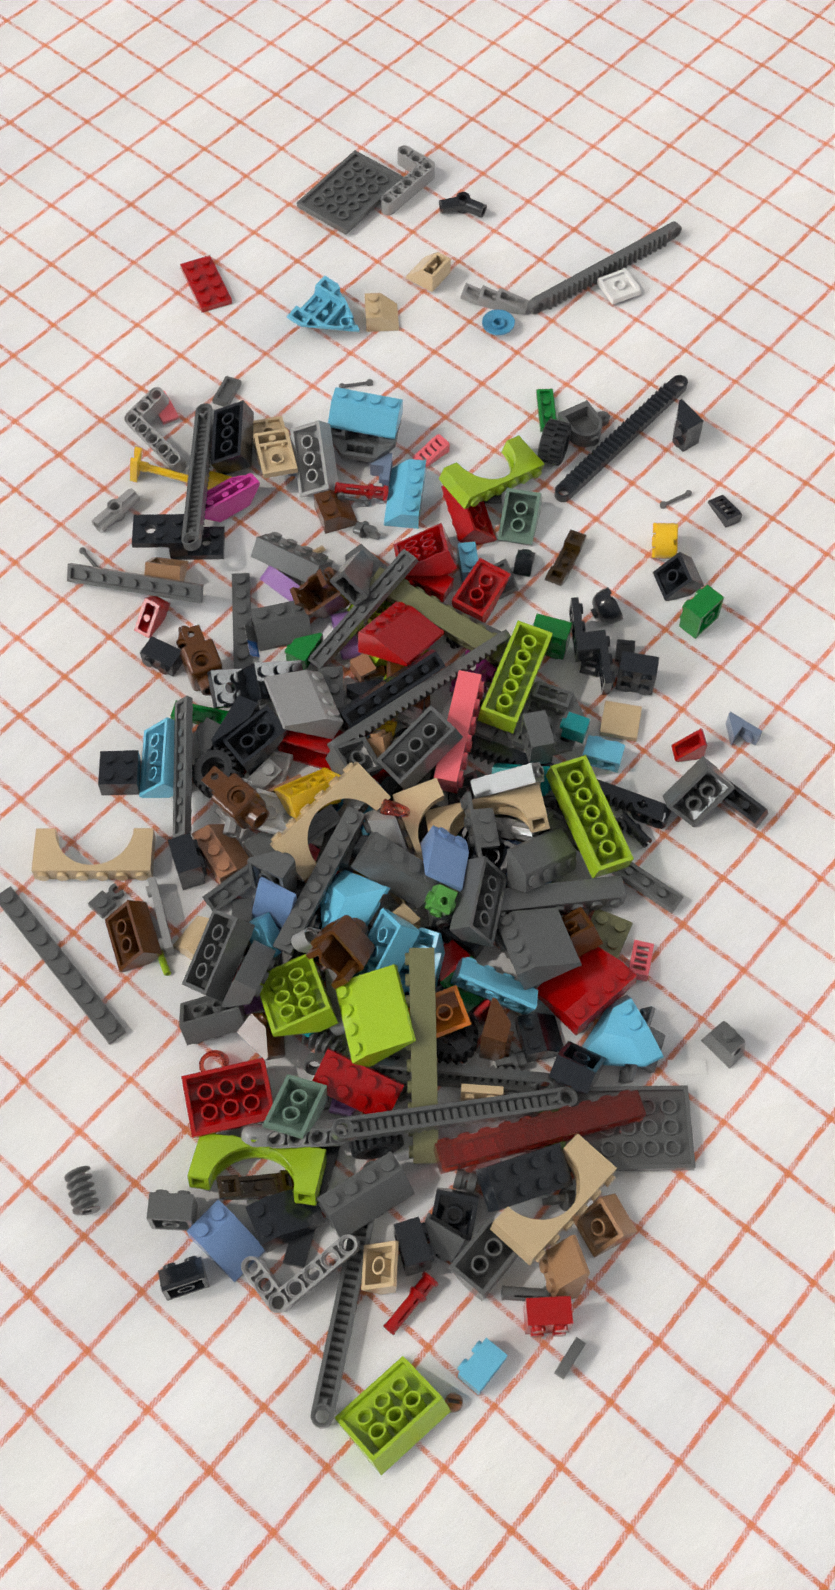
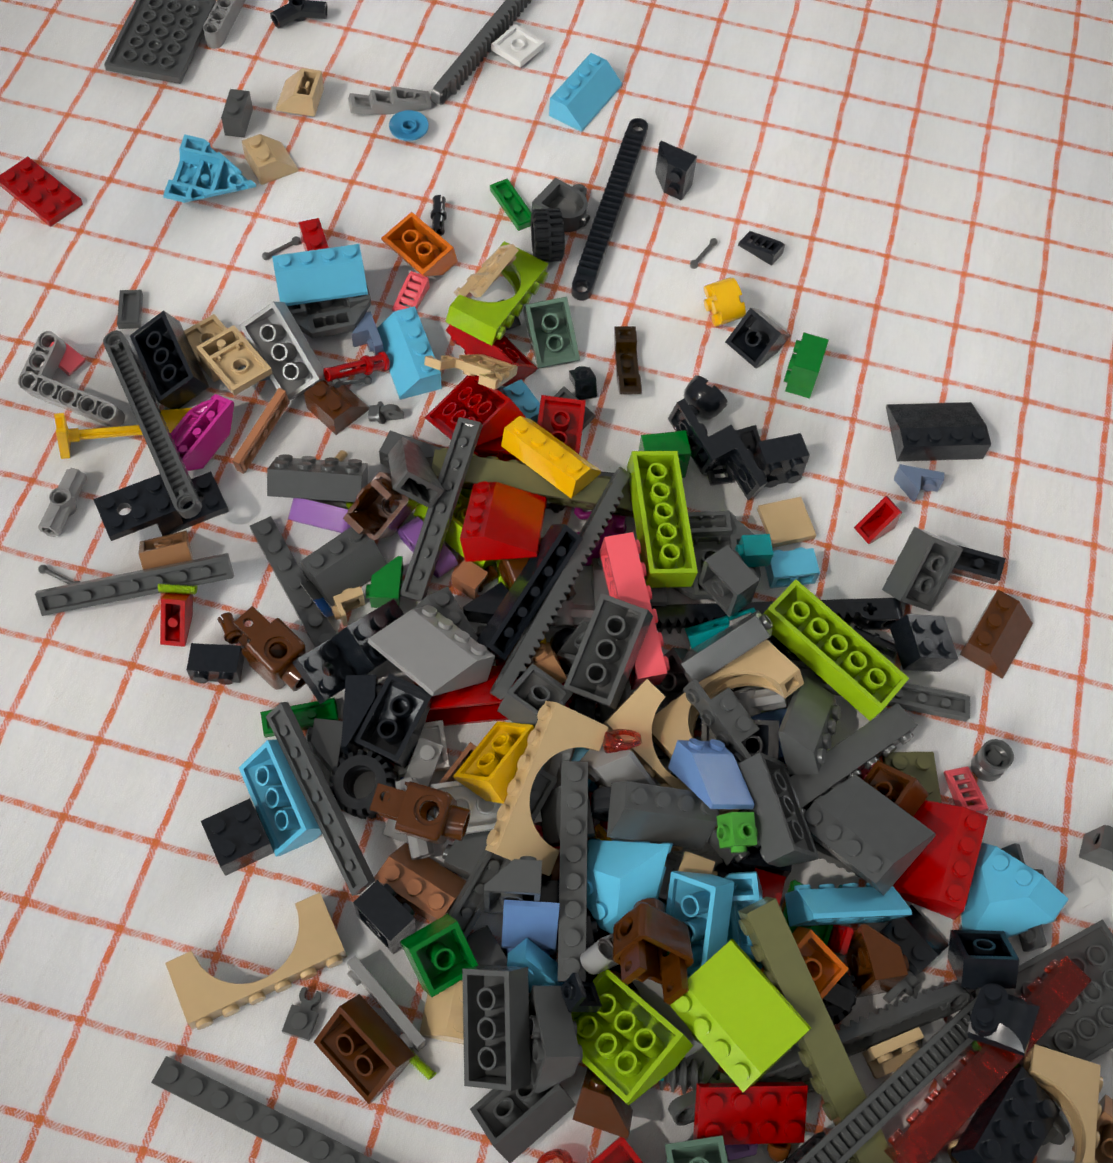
camera: 30 degrees left, 0 degrees up
none -> lime piece [158,583,198,595]
none -> dark grey brick [221,89,253,138]
none -> nougat tile [232,388,290,474]
none -> red brick [298,218,329,251]
none -> tan bracket [331,586,365,626]
none -> orange slope [381,212,458,277]
none -> green brick [400,914,478,998]
none -> tan wing [424,354,518,389]
none -> black pin [430,195,447,236]
none -> tan wing [453,244,519,298]
none -> yellow slope [501,416,601,499]
none -> medium azure slope [549,53,622,132]
none -> black bracket [560,973,602,1012]
none -> black slope [886,402,991,462]
none -> black brick [890,614,958,672]
none -> reddish brown slope [959,590,1033,679]
none -> black slope [967,983,1040,1056]
none -> dark grey wheel [971,739,1014,782]

